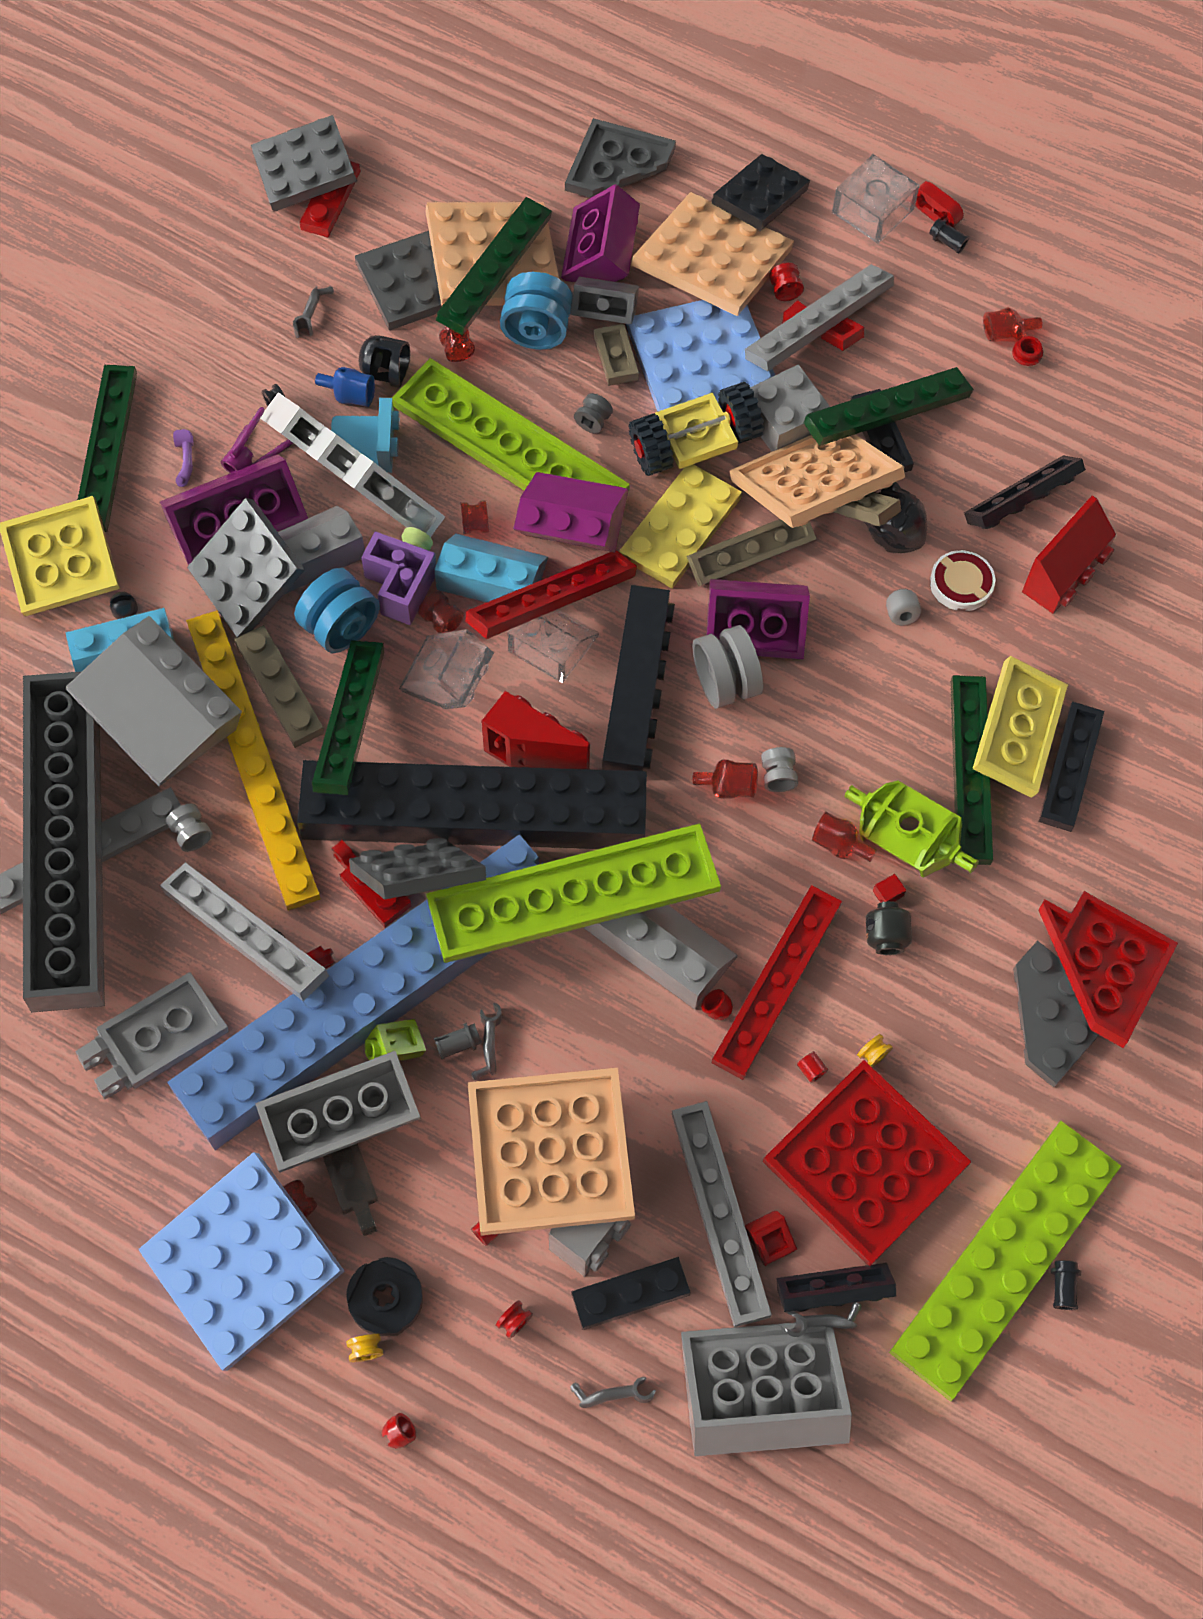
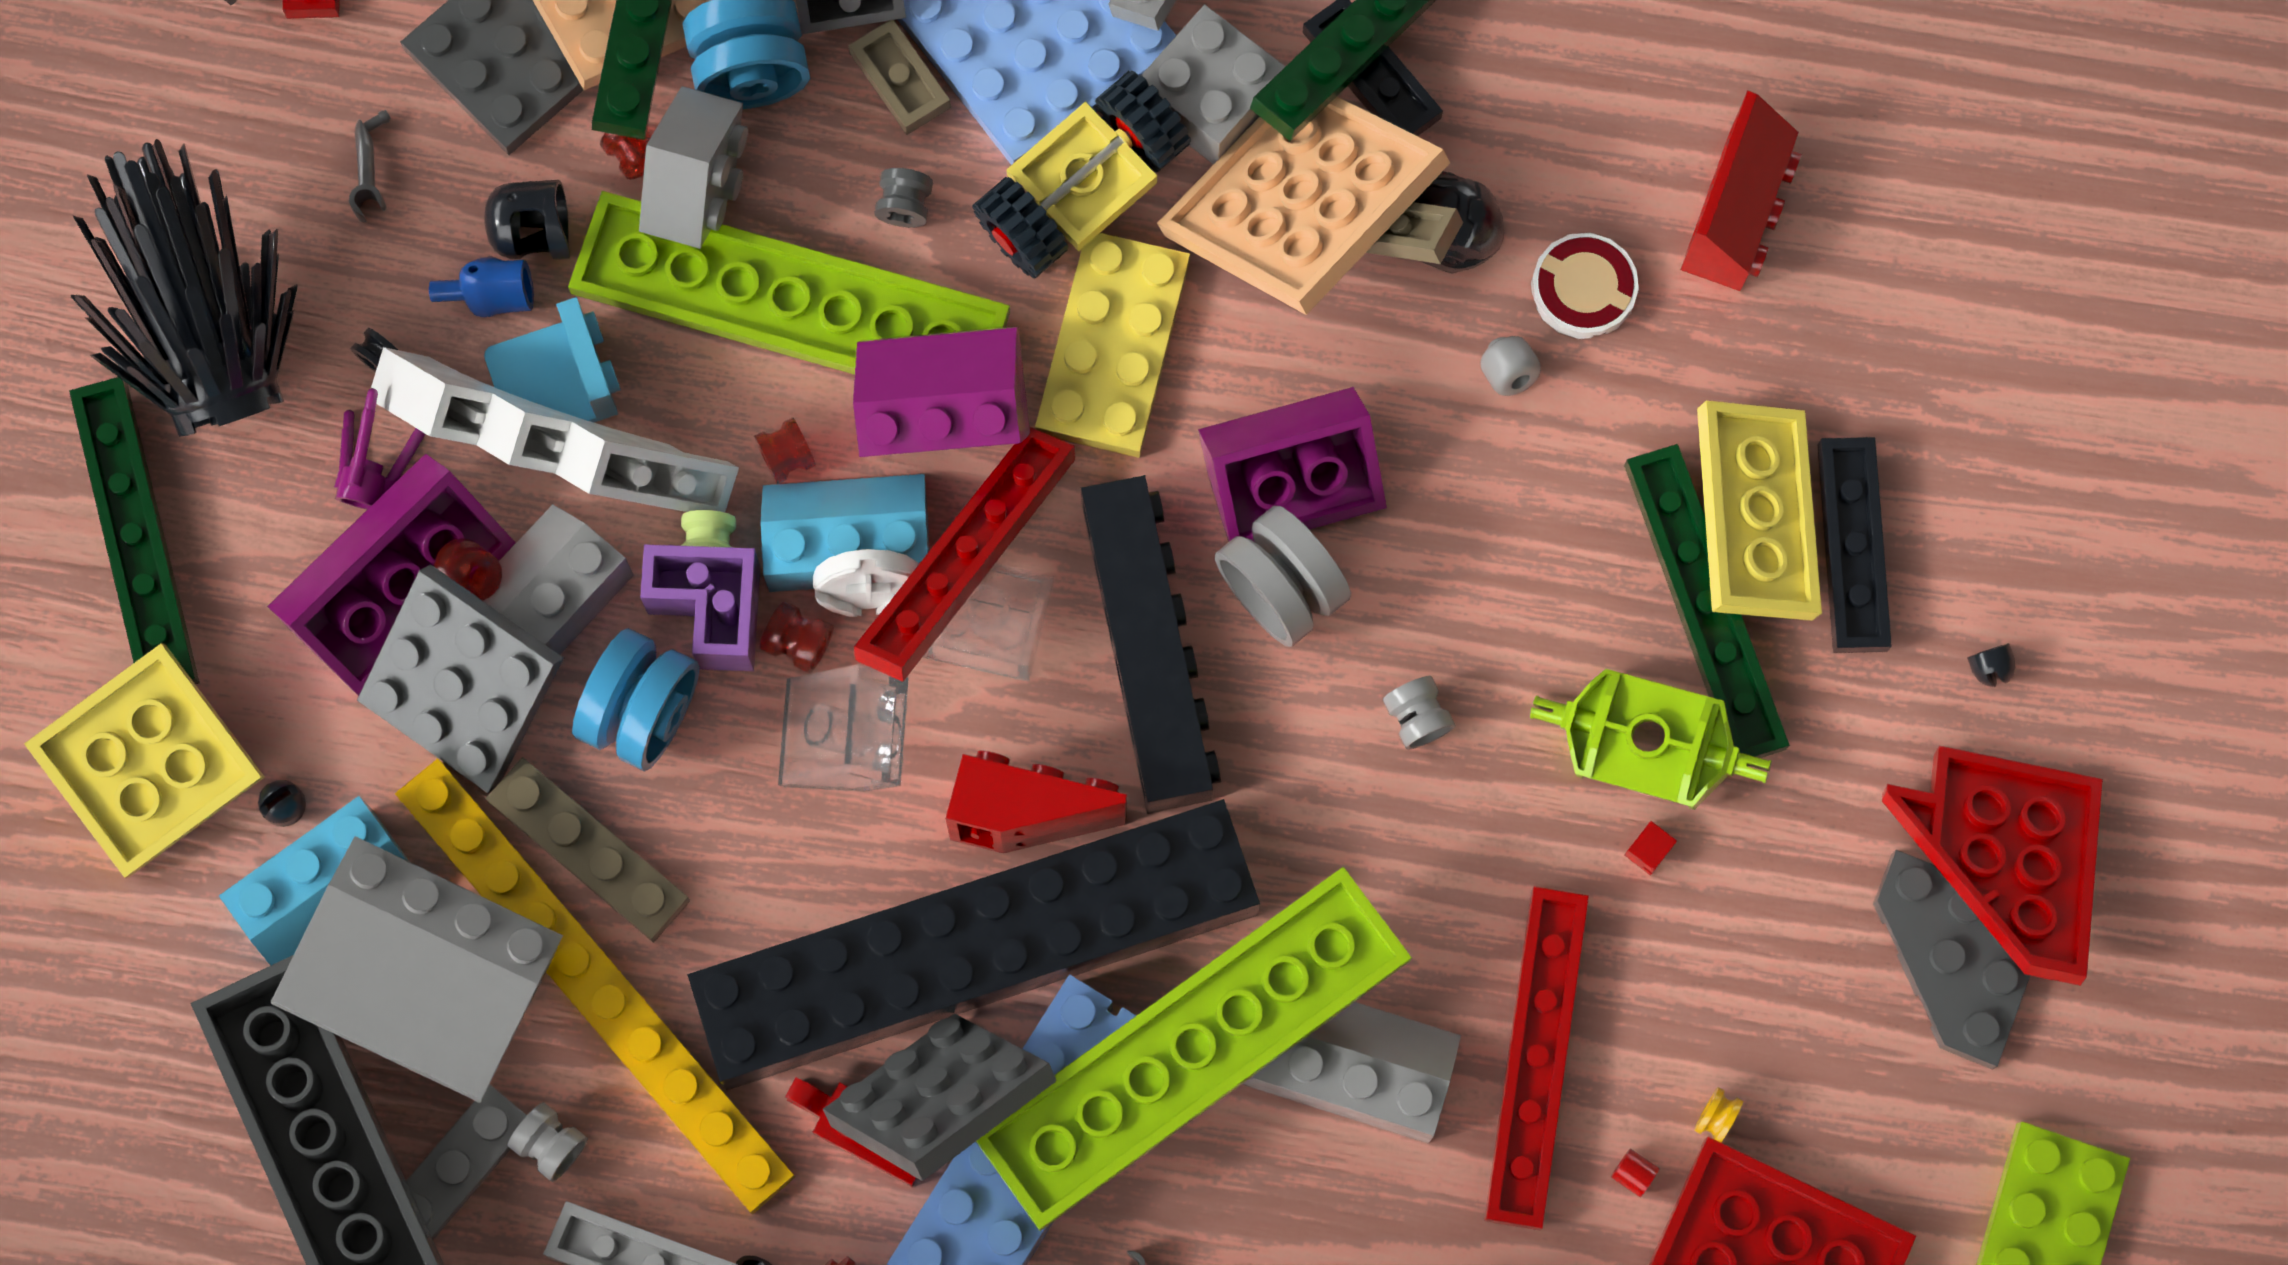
camera: 20 degrees left, 10 degrees up
medium lavender piece [173,429,194,487] -> none
dark green plate [312,640,384,795] -> none
dark tan plate [686,519,816,586] -> none
clear red piece [692,759,758,799] -> none
red hinge [701,989,733,1020] -> none
clear red piece [812,811,877,862] -> none
pearl dark grey head [866,902,912,955] -> none
black plate [964,455,1086,529] -> none
none -> black plant [71,139,298,437]
none -> clear red wheel [434,538,502,601]
none -> light grey brick [639,86,748,249]
none -> white tile [813,549,919,617]
none -> black hinge [1967,643,2016,687]

